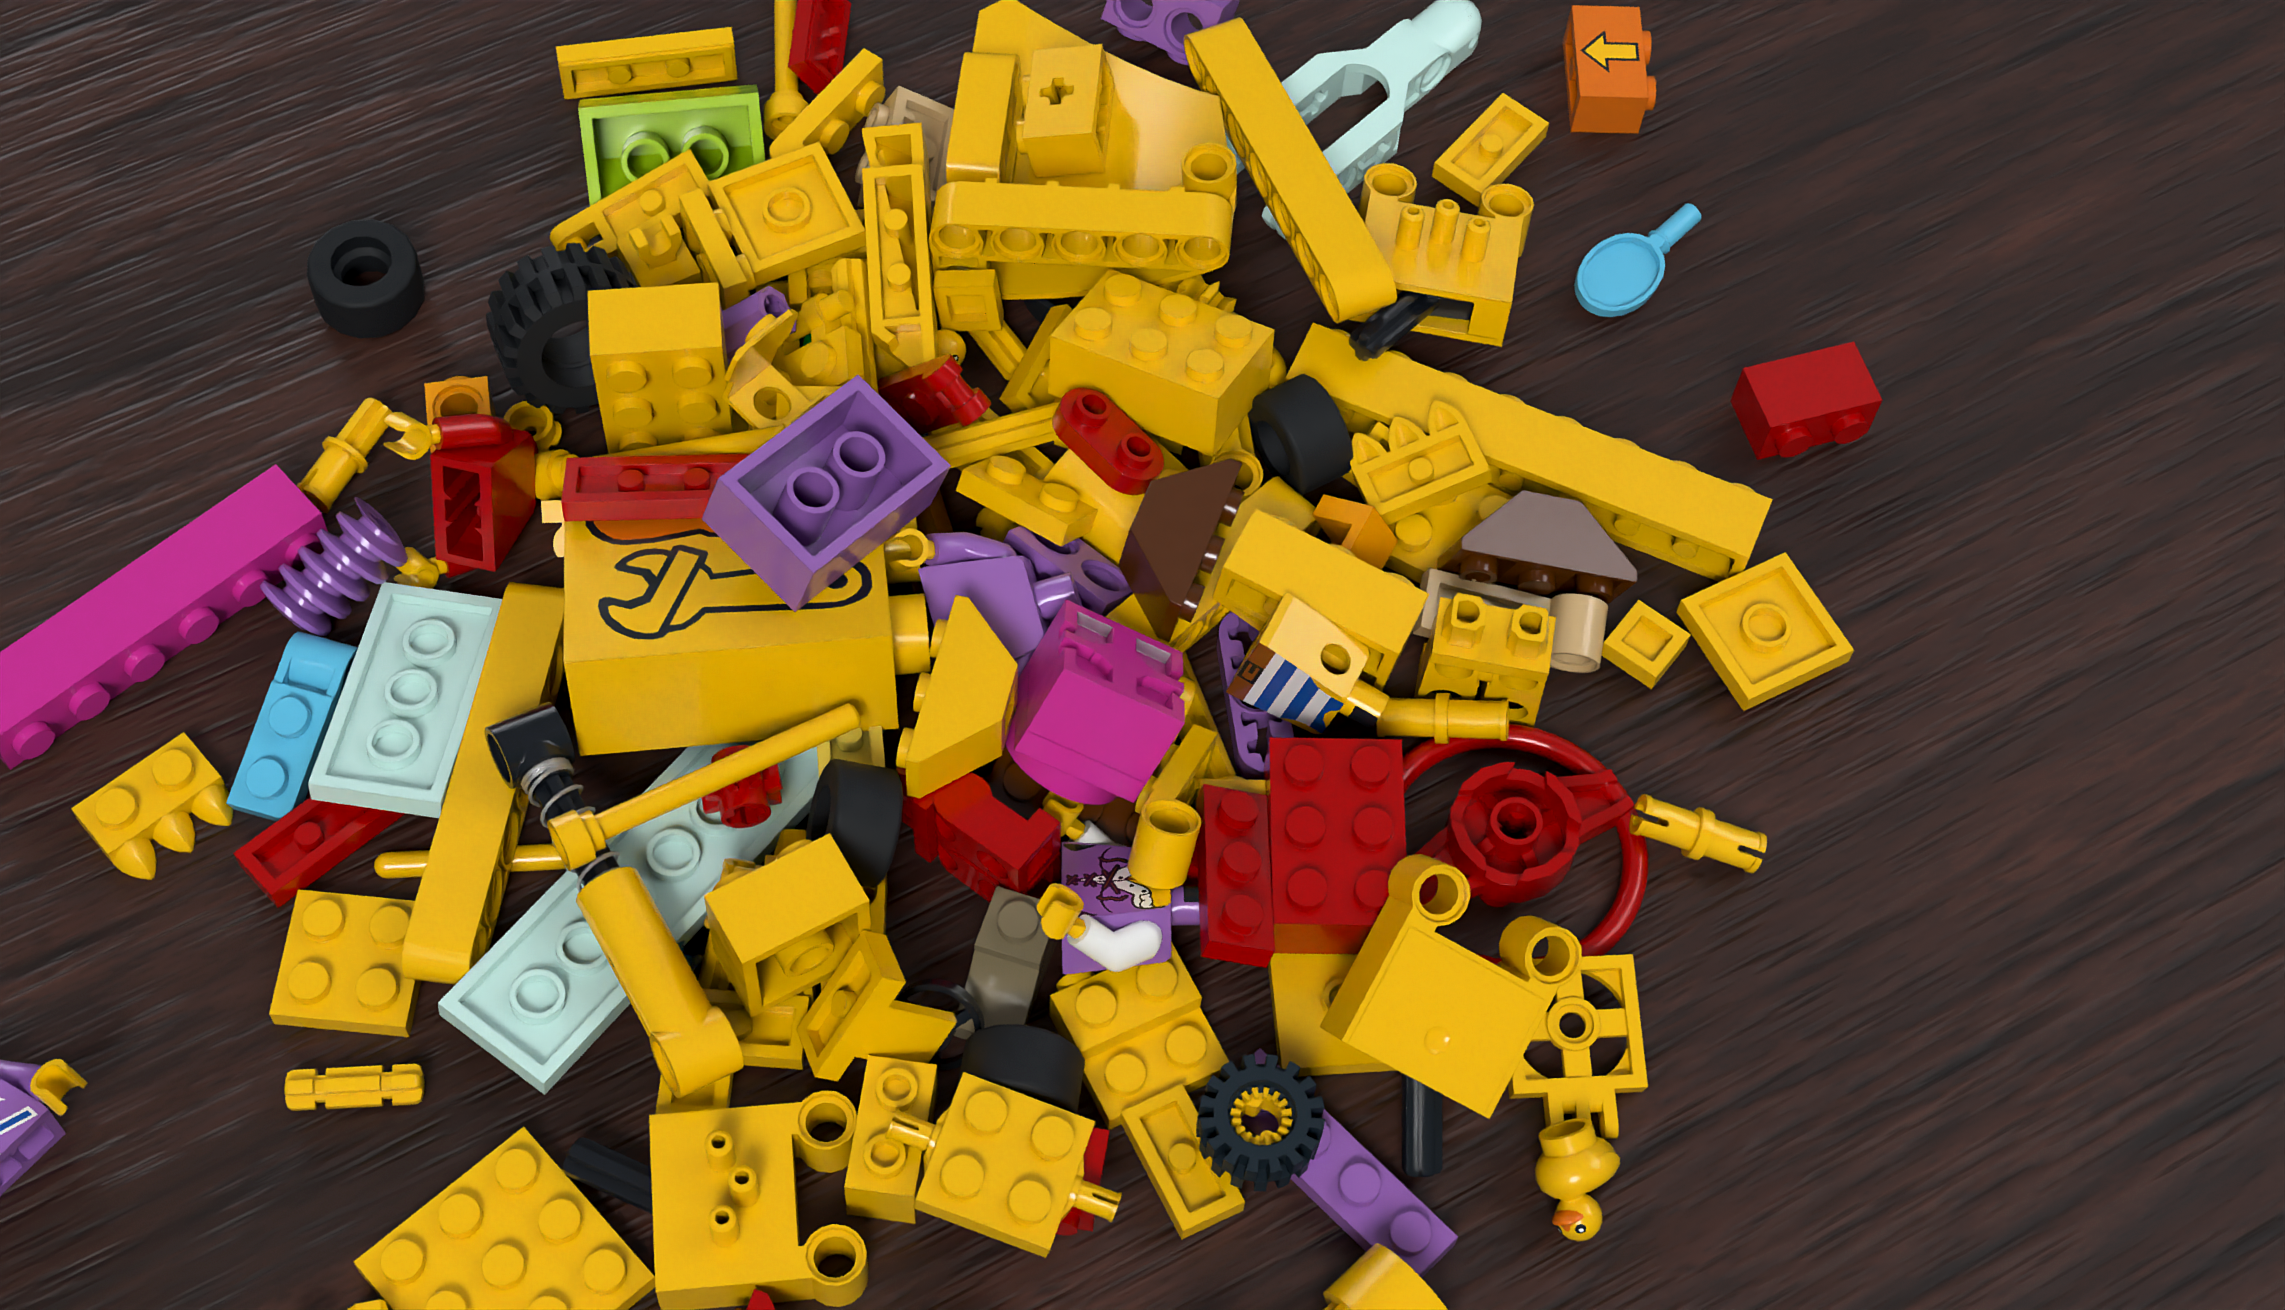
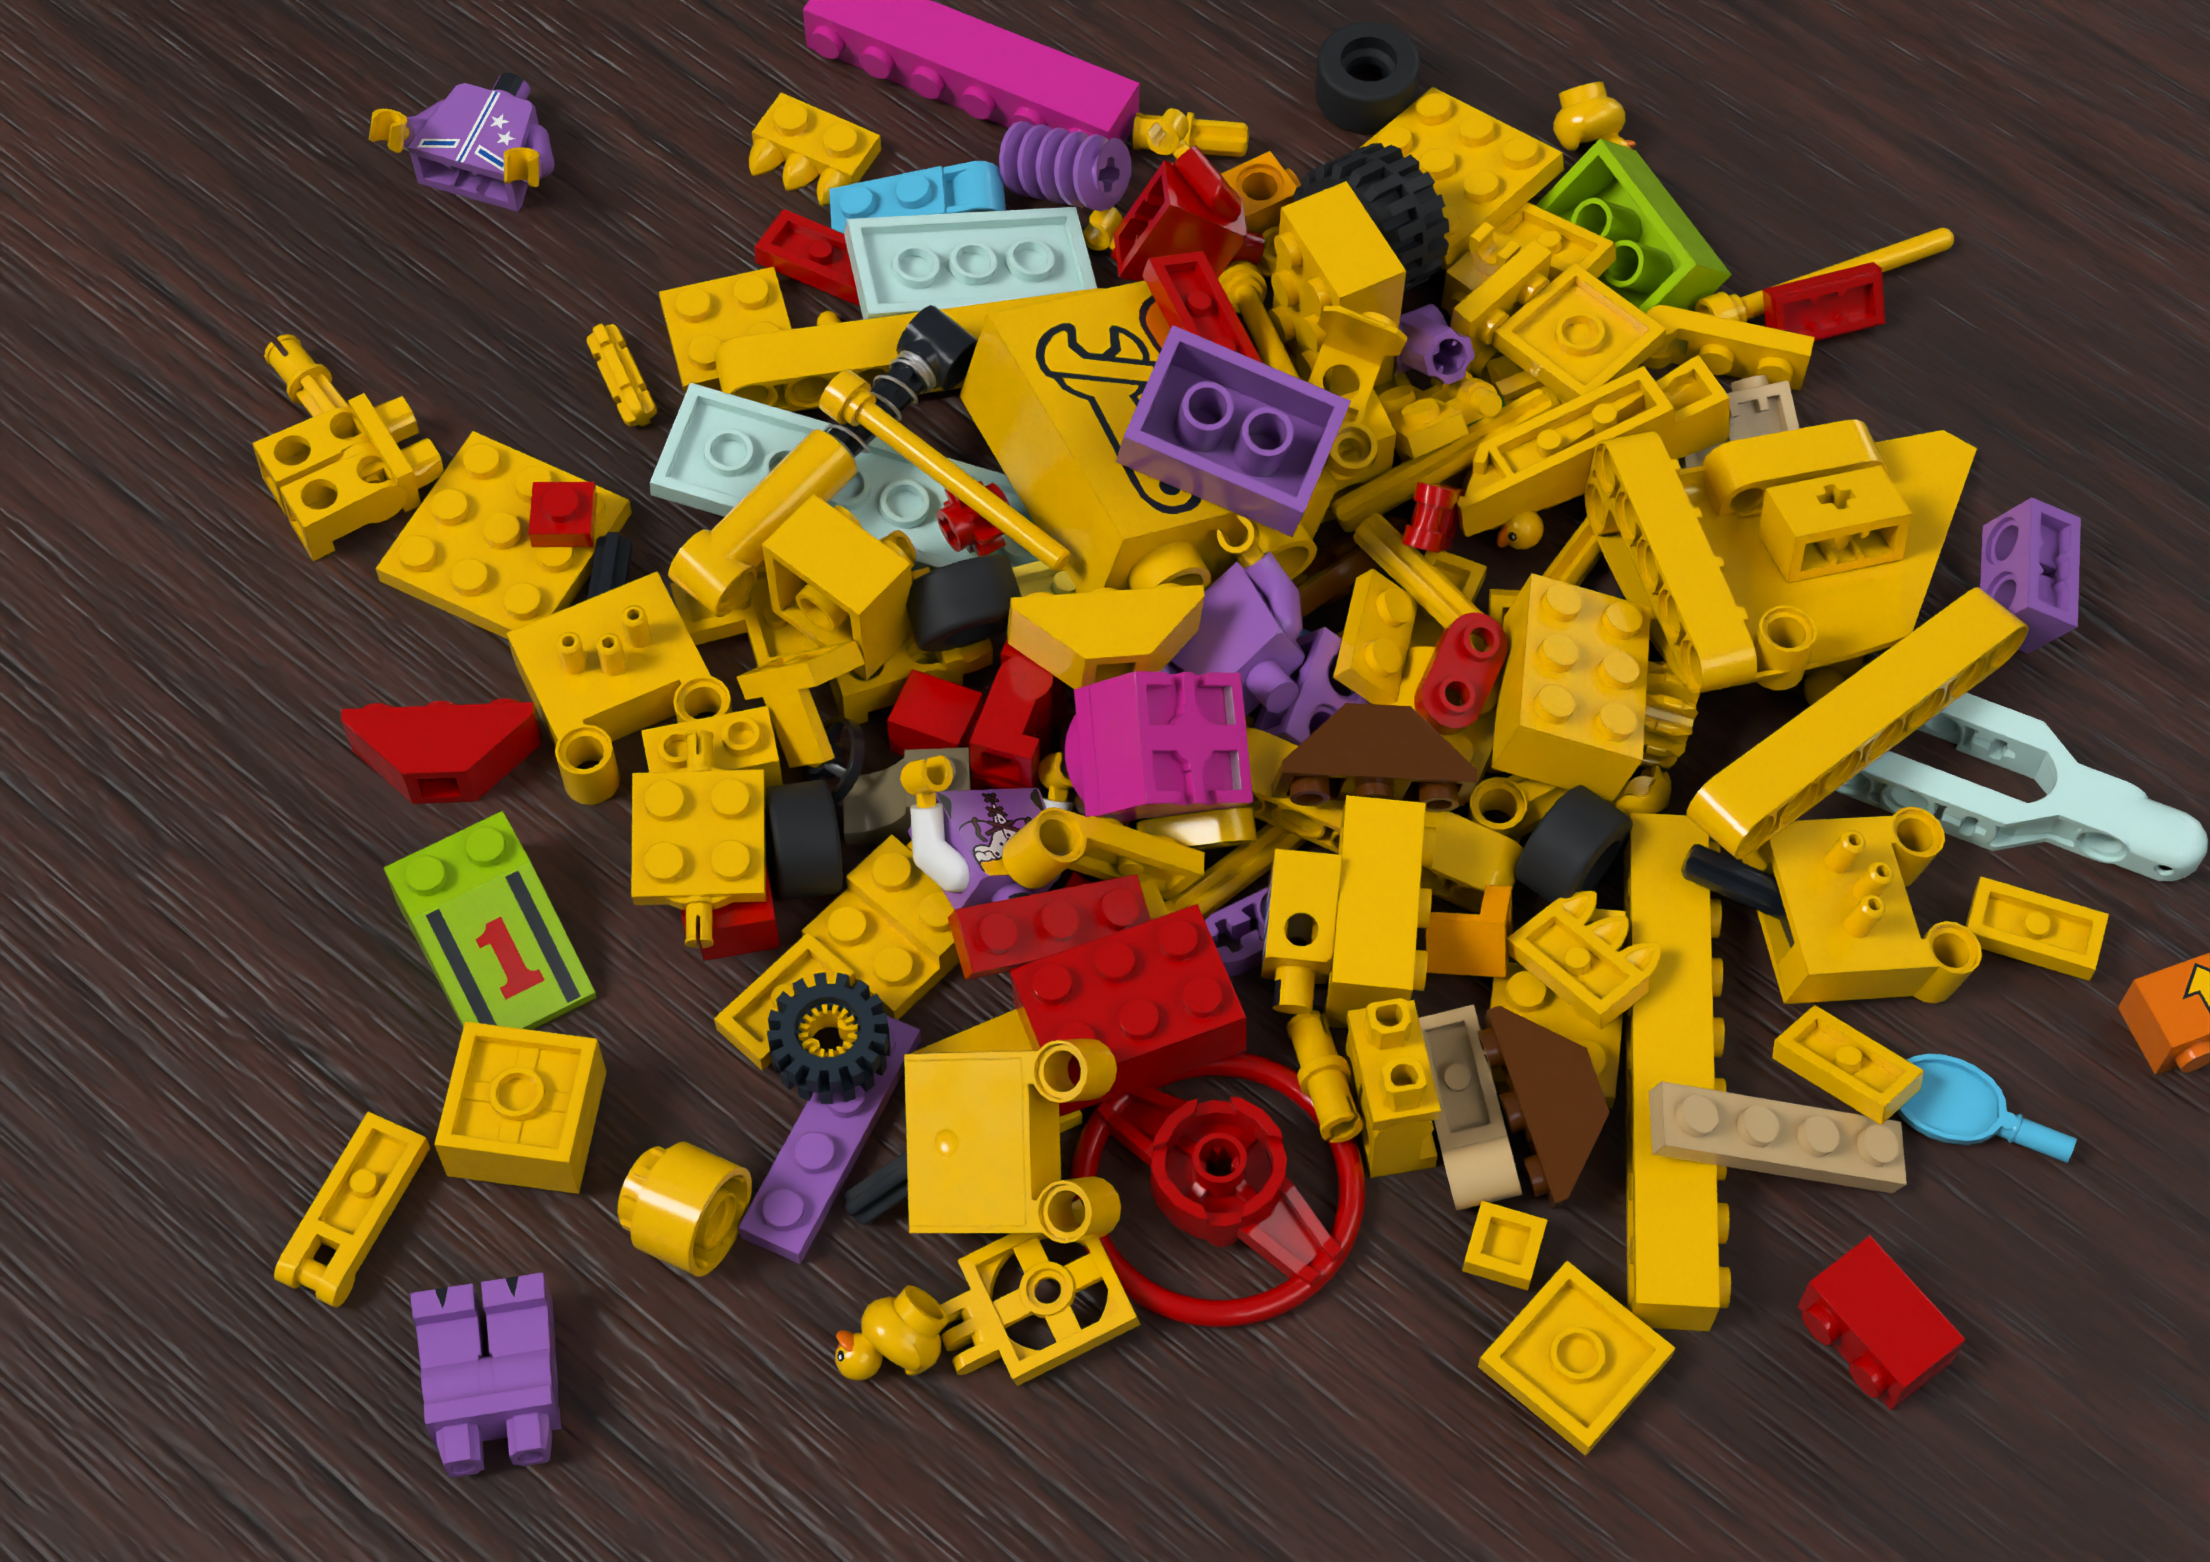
camera: 75 degrees right, 0 degrees up
yellow tile [556,27,738,100] -> none
yellow plate [932,269,1004,331] -> none
yellow pin [1629,794,1767,873] -> none
none -> red plate [528,482,598,547]
none -> red brick [887,669,984,757]
none -> yellow plate [1360,87,1564,271]
none -> yellow animal [1553,82,1637,151]
none -> tan plate [1649,1081,1907,1193]
none -> yellow plate [1772,1005,1924,1125]

